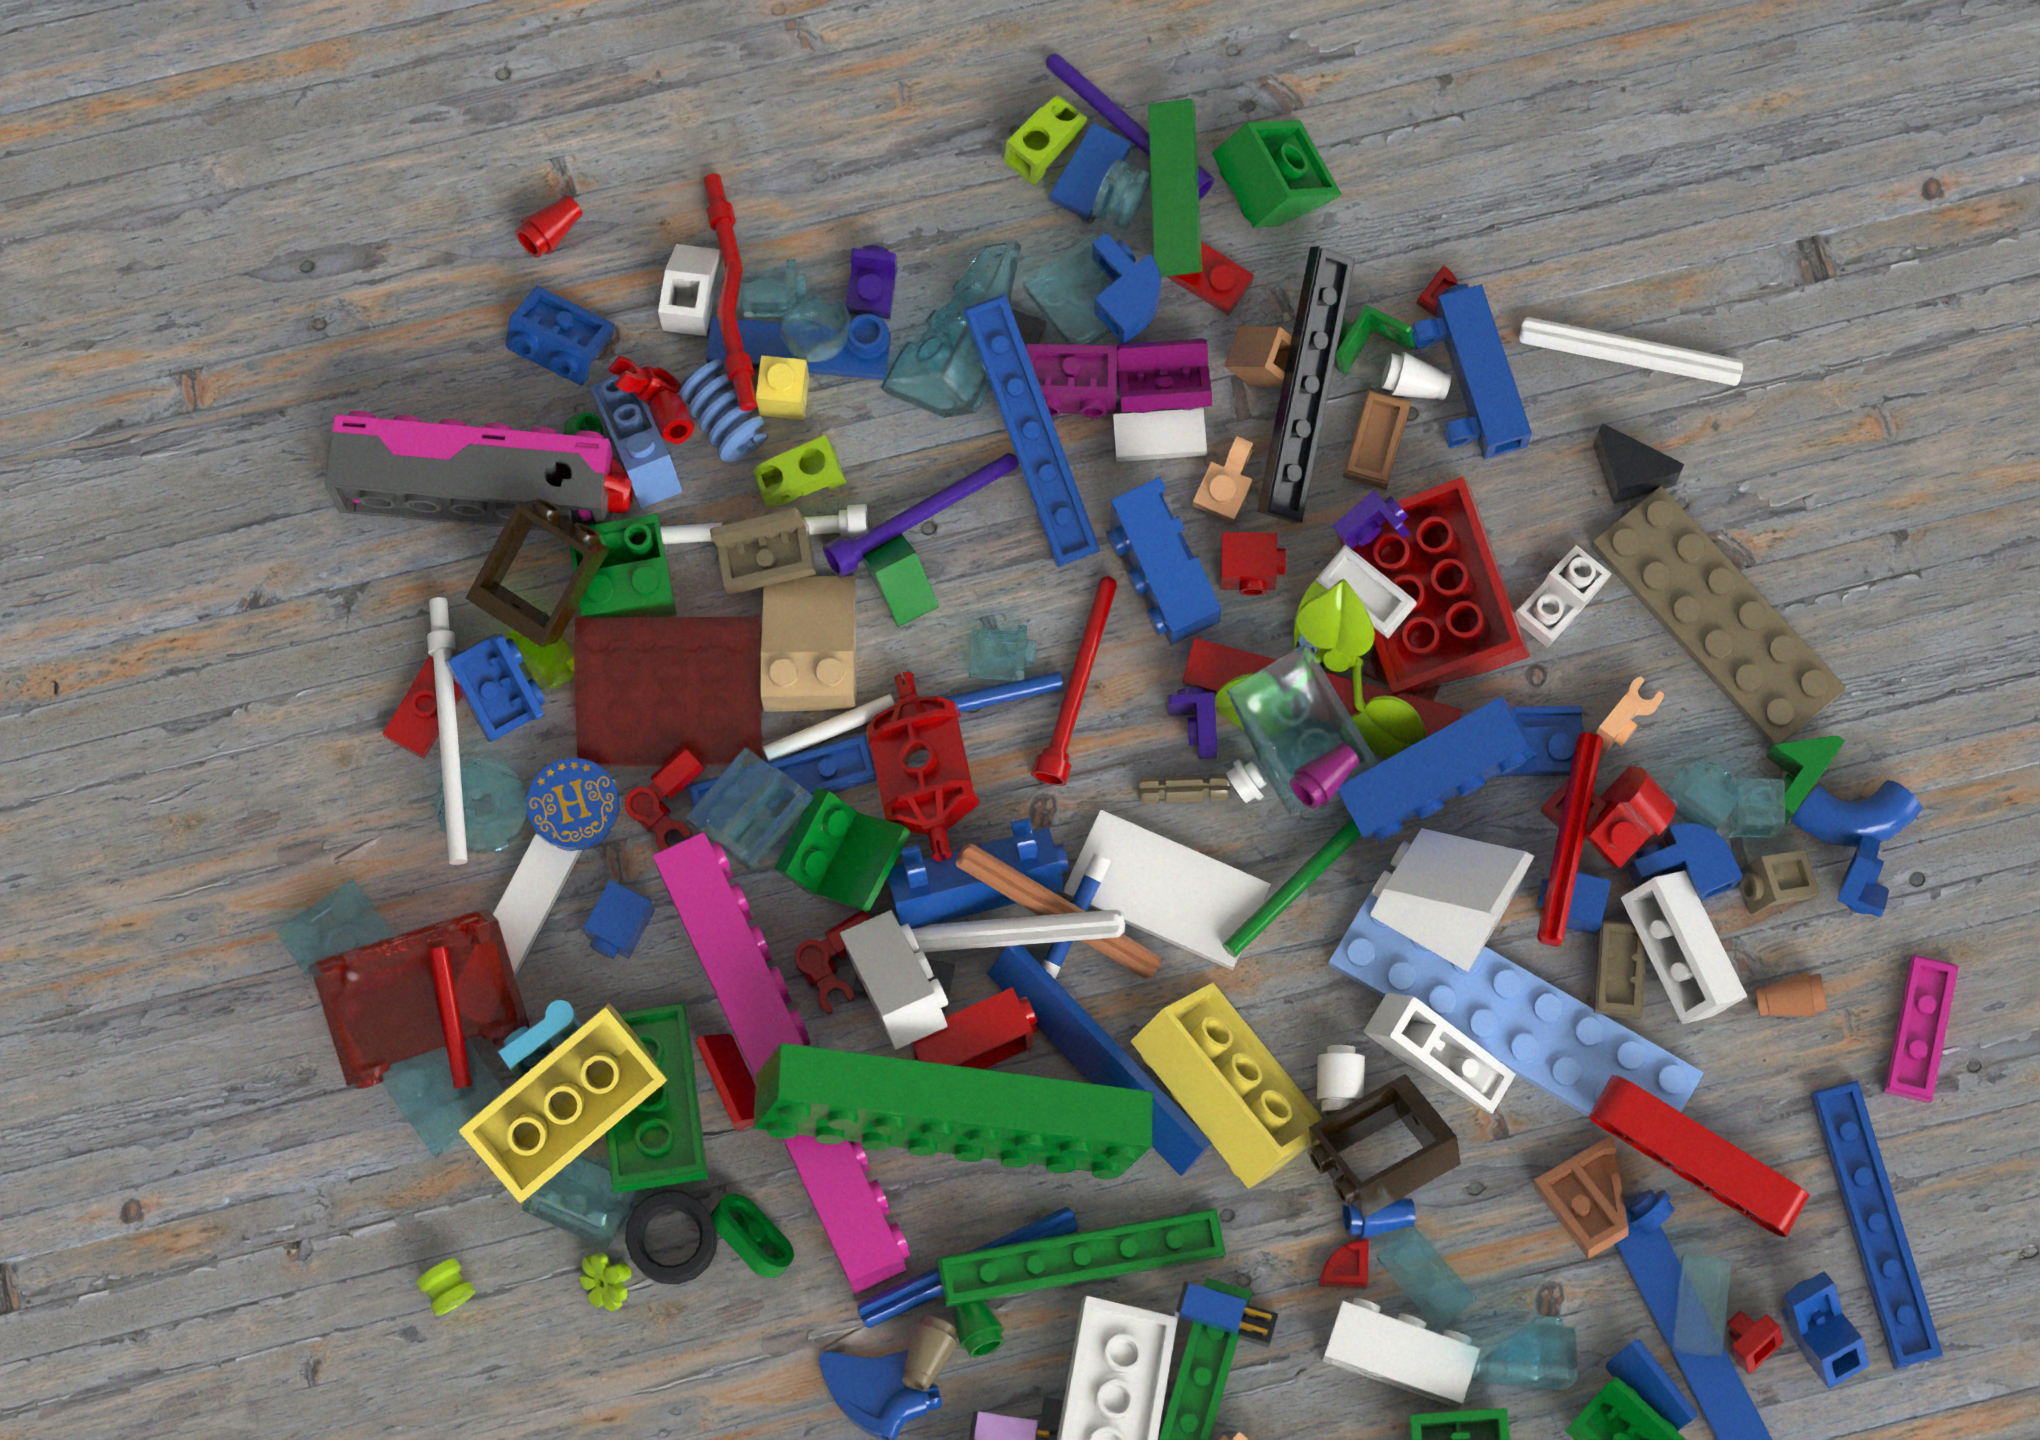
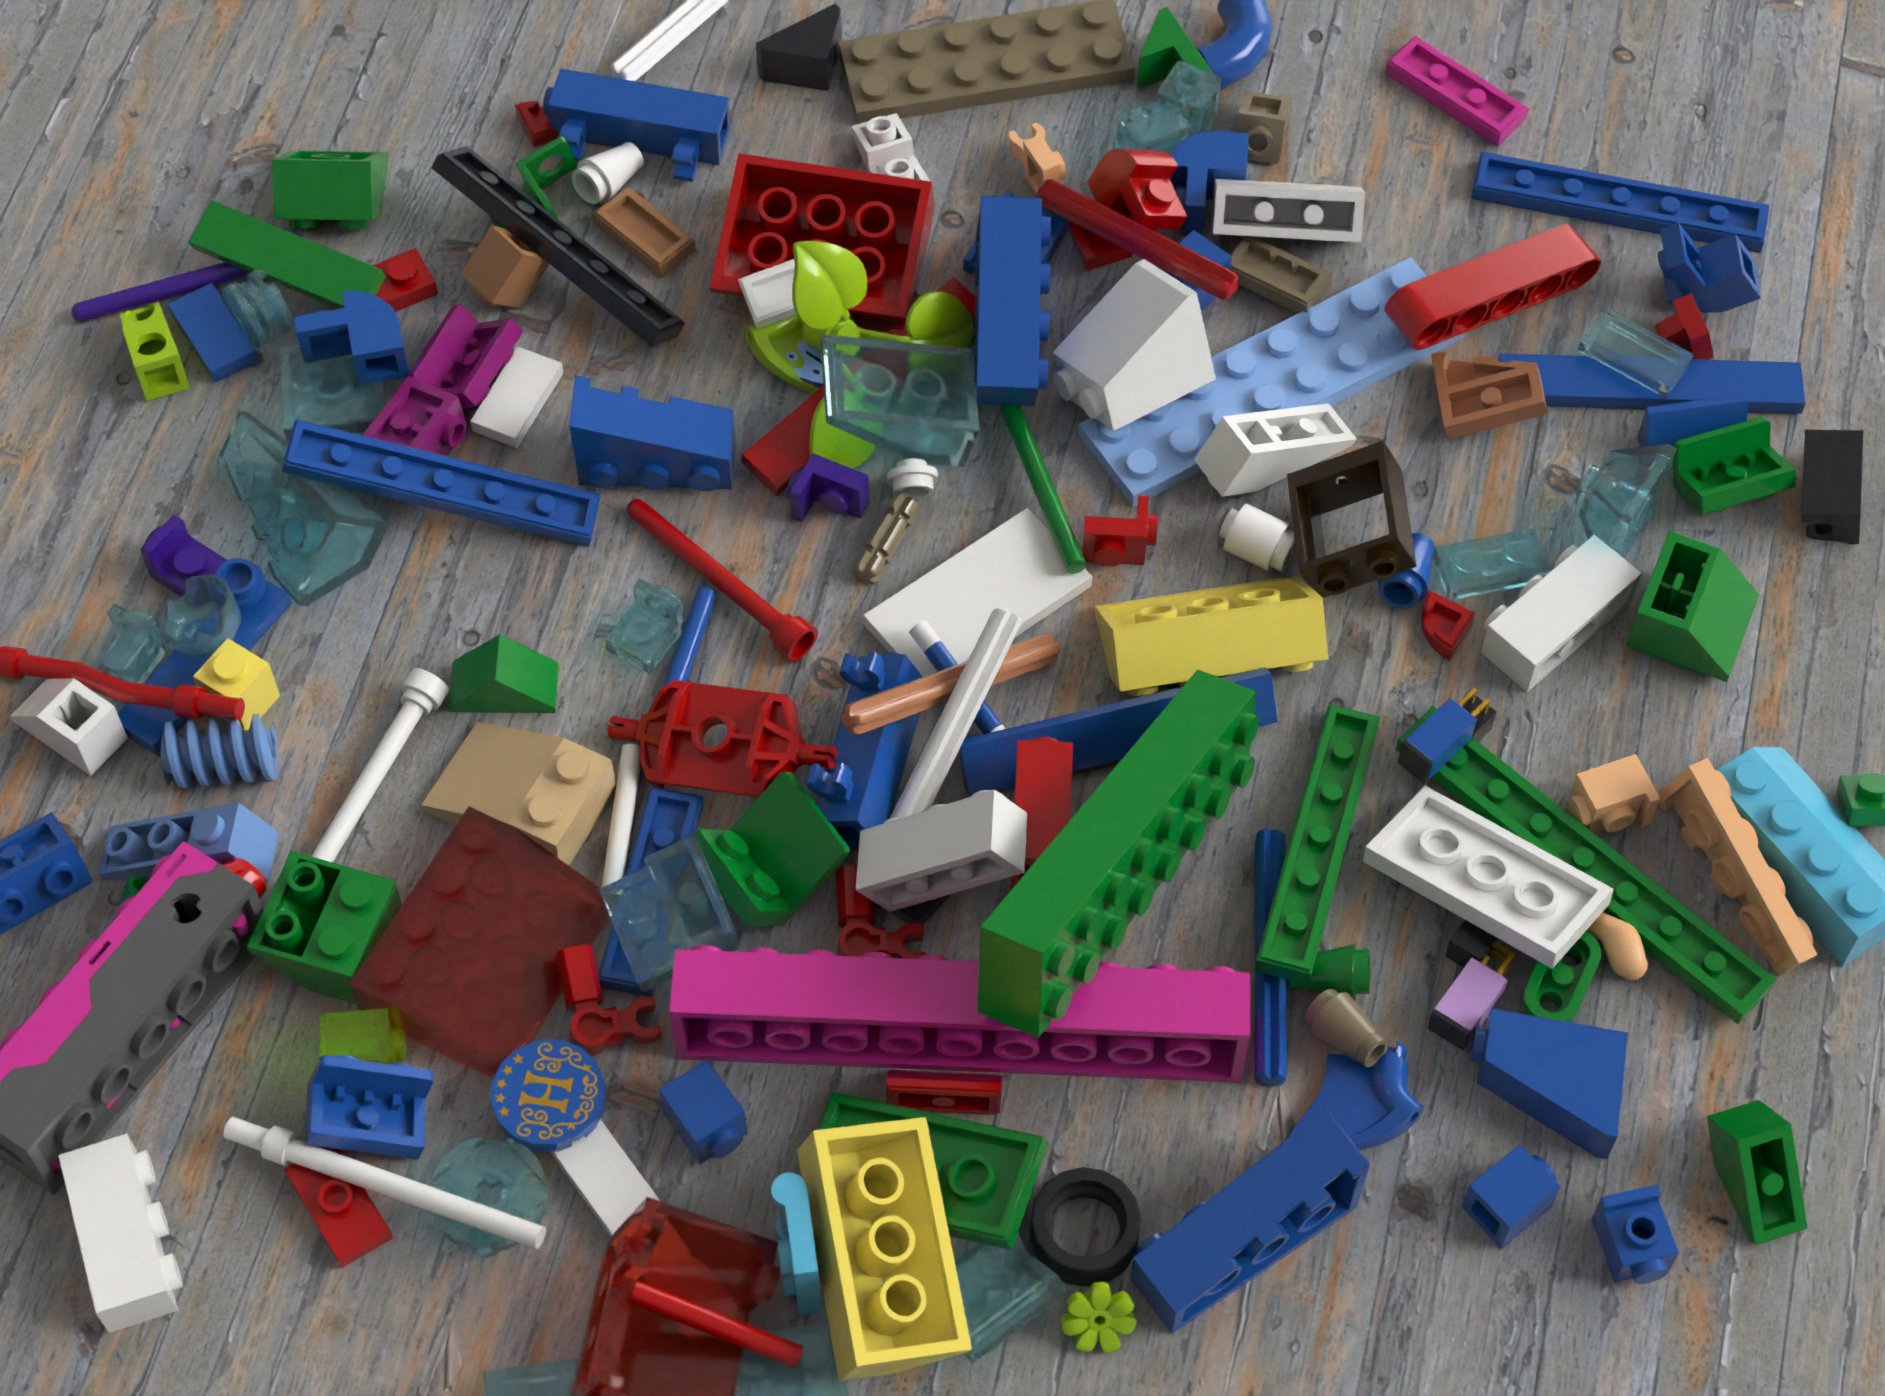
camera: 65 degrees left, 15 degrees down
dark brown window [466,498,610,647] -> none
red bar [608,356,694,445] -> none
dark tan bracket [710,507,816,595] -> none
green plate [711,1193,794,1278] -> none
lime leg [753,434,847,507] -> none
dark purple piece [823,453,1019,578] -> none
light nougat plate [1193,436,1254,524] -> none
red brick [1220,532,1286,596] -> none
magenta cone [1289,742,1359,809] -> none
dark purple bracket [1332,490,1410,549] -> none
blue plate [1629,1189,1675,1233] -> none
nougat cone [1755,971,1827,1017] -> none
blue bracket [1837,836,1889,917] -> none
none -> white brick [58,1134,183,1333]
none -> red bracket [1083,495,1158,566]
none -> blue wedge [1130,1110,1370,1334]

